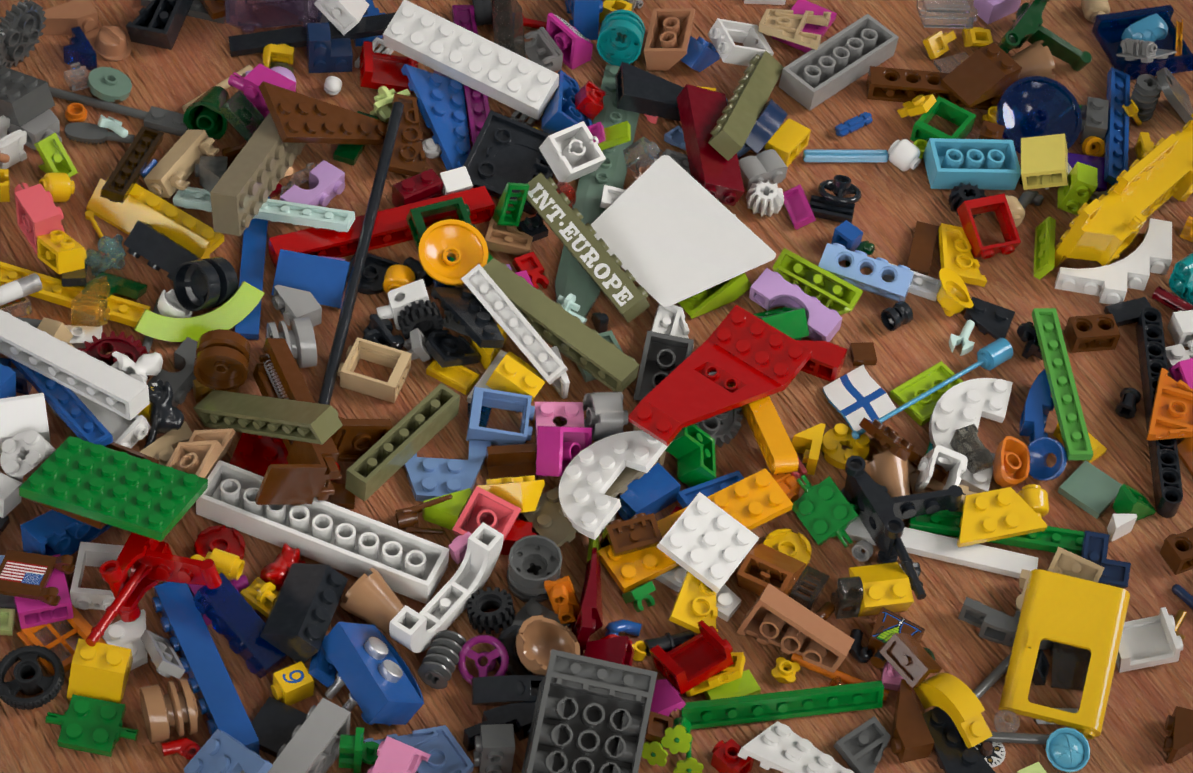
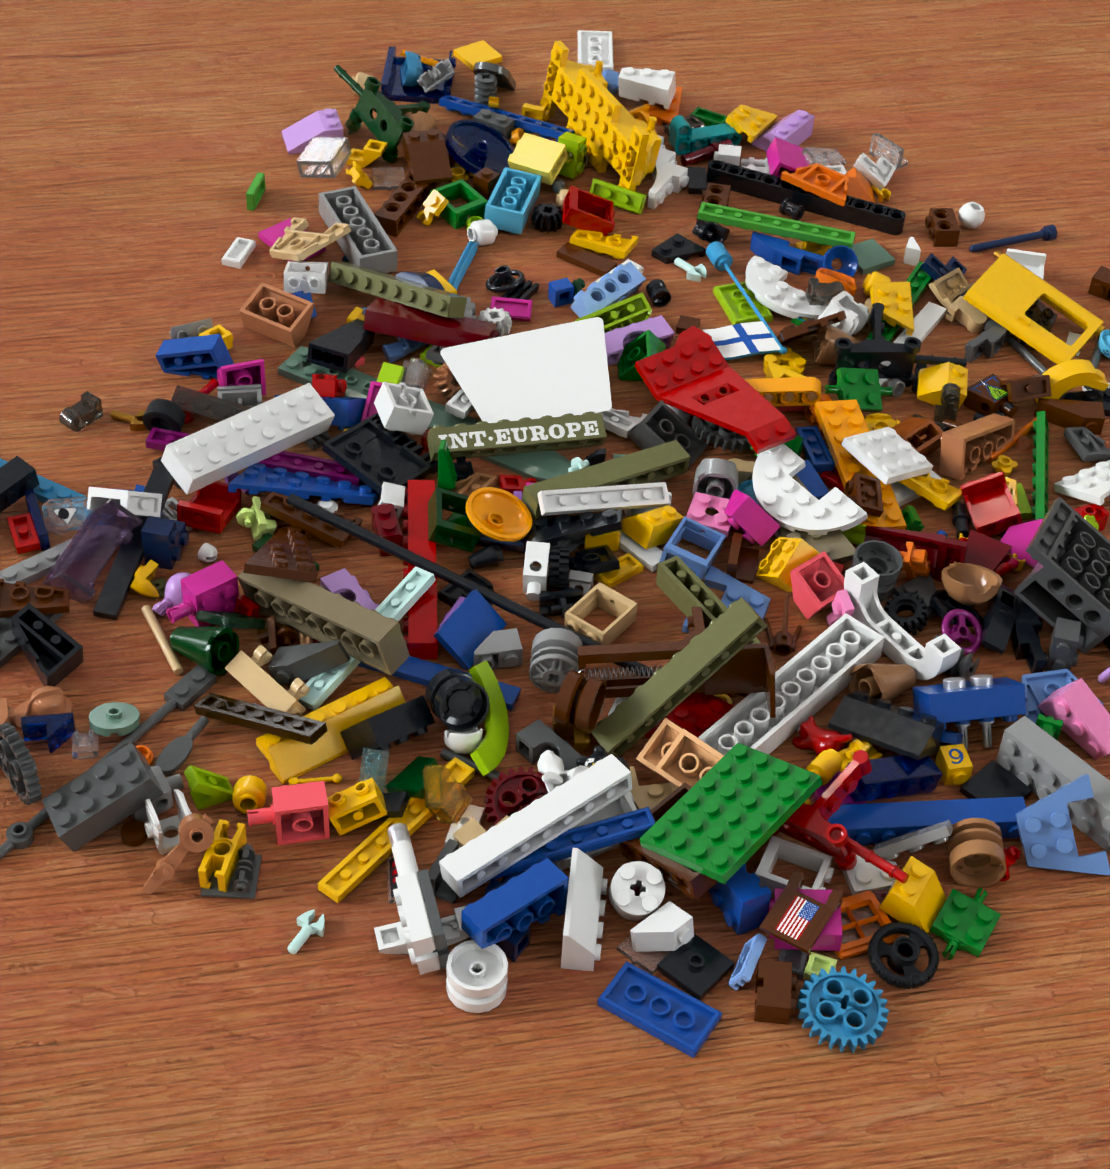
camera: 65 degrees left, 5 degrees down
light aqua bar [98,115,128,138] -> none
light orange head [383,264,415,293] -> none
lime slope [422,488,472,531] -> none
teal wheel [597,9,645,66] -> none
blue axle [835,112,873,137] -> none
bright pink tile [881,661,904,691] -> none
yellow piece [936,268,974,317] -> none
green slope [1112,484,1157,521] -> none

